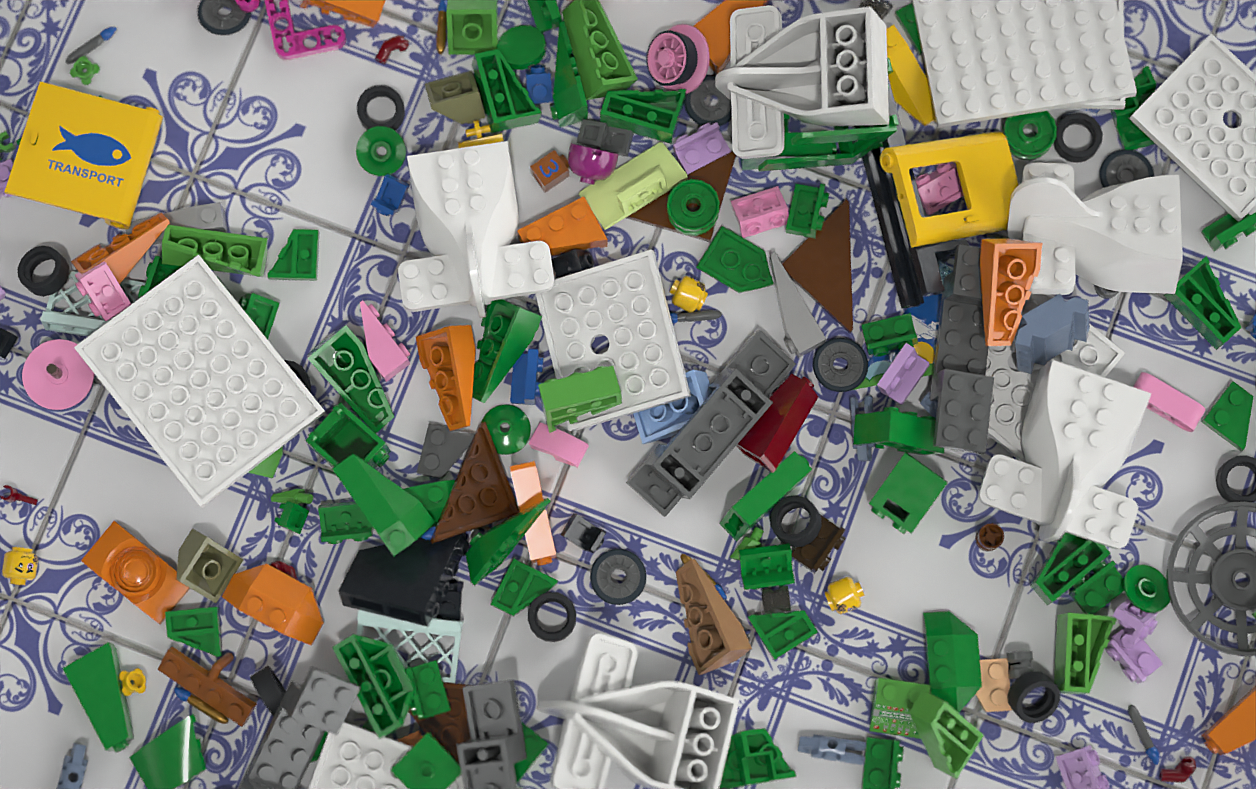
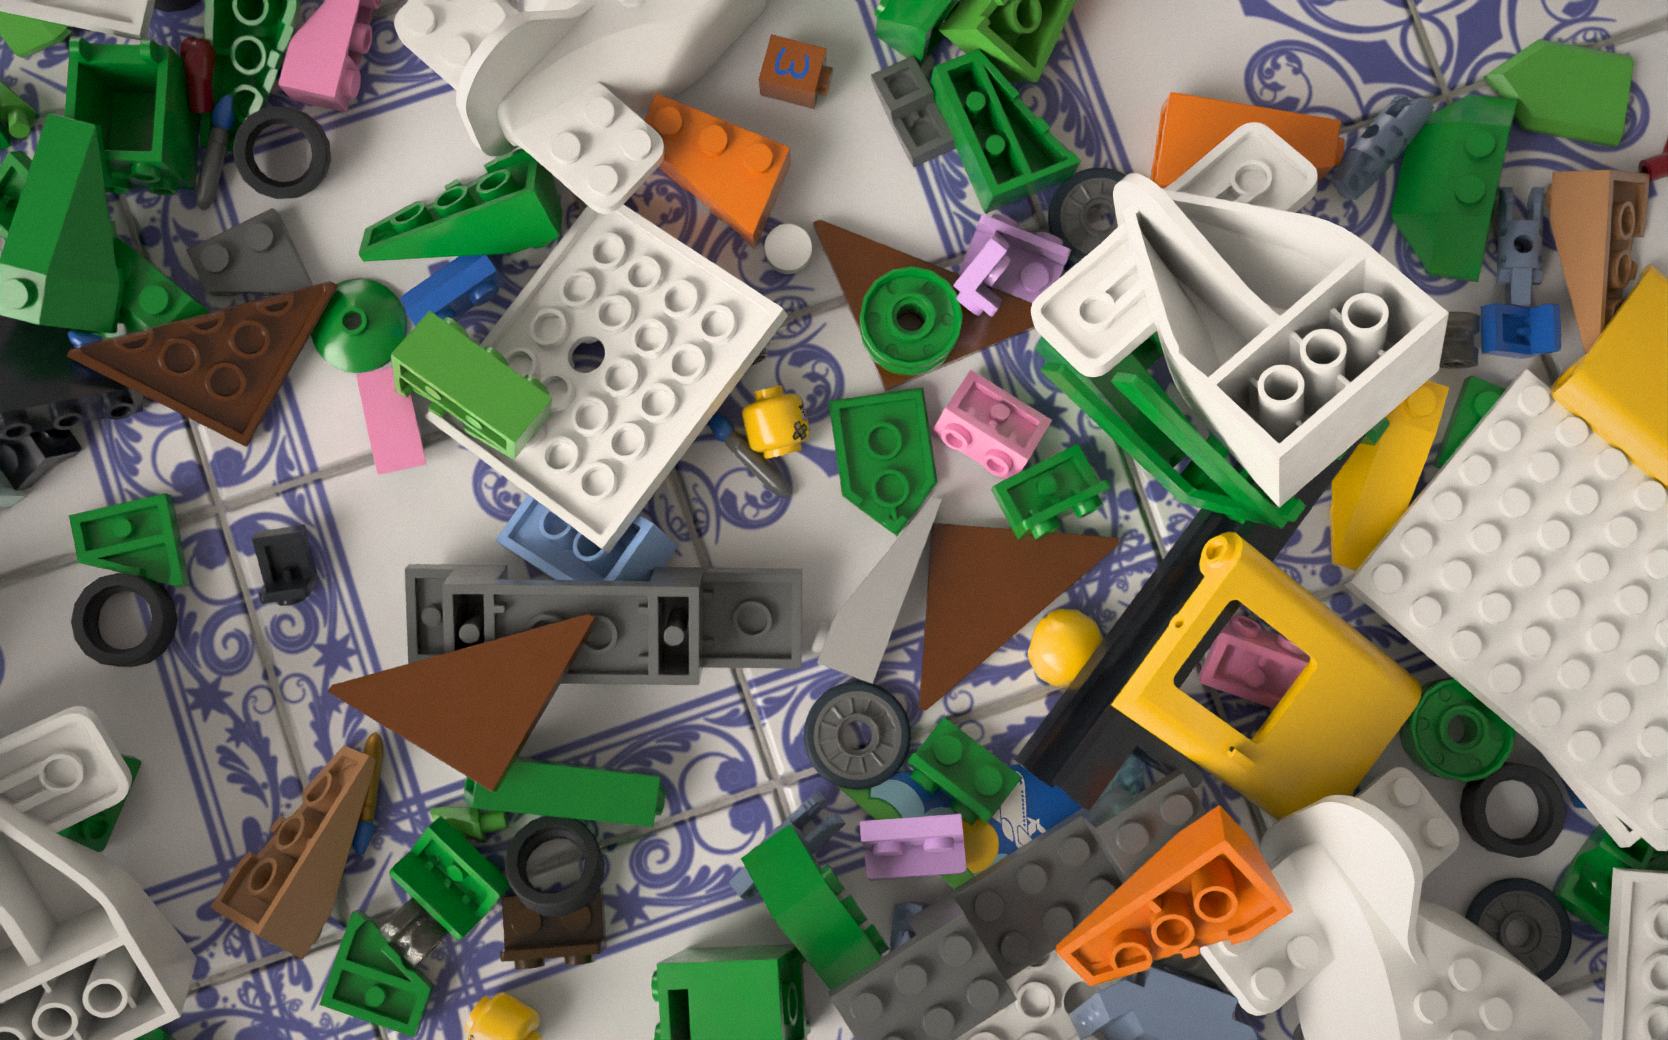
camera: 45 degrees right, 5 degrees up
orange wedge [416,325,475,431] -> none
green wedge [466,498,551,586] -> none
slope [510,461,557,566] -> none
black bracket [551,249,594,279] -> none
magenta cylinder [568,143,619,185] -> none
yellowish green bracket [579,142,688,230] -> none
wheel [590,549,647,605] -> none
bright pink piece [647,24,709,94] -> none
dark red slope [736,374,819,473] -> none
none -> dark red arm [179,37,216,113]
none -> dark grey piece [196,95,235,210]
none -> black tyre [233,106,331,199]
none -> reddish brown tile [328,614,598,792]
none -> white tile [764,224,812,274]
none -> lavender bracket [953,232,1011,317]
none -> yellow hair [1027,609,1104,687]

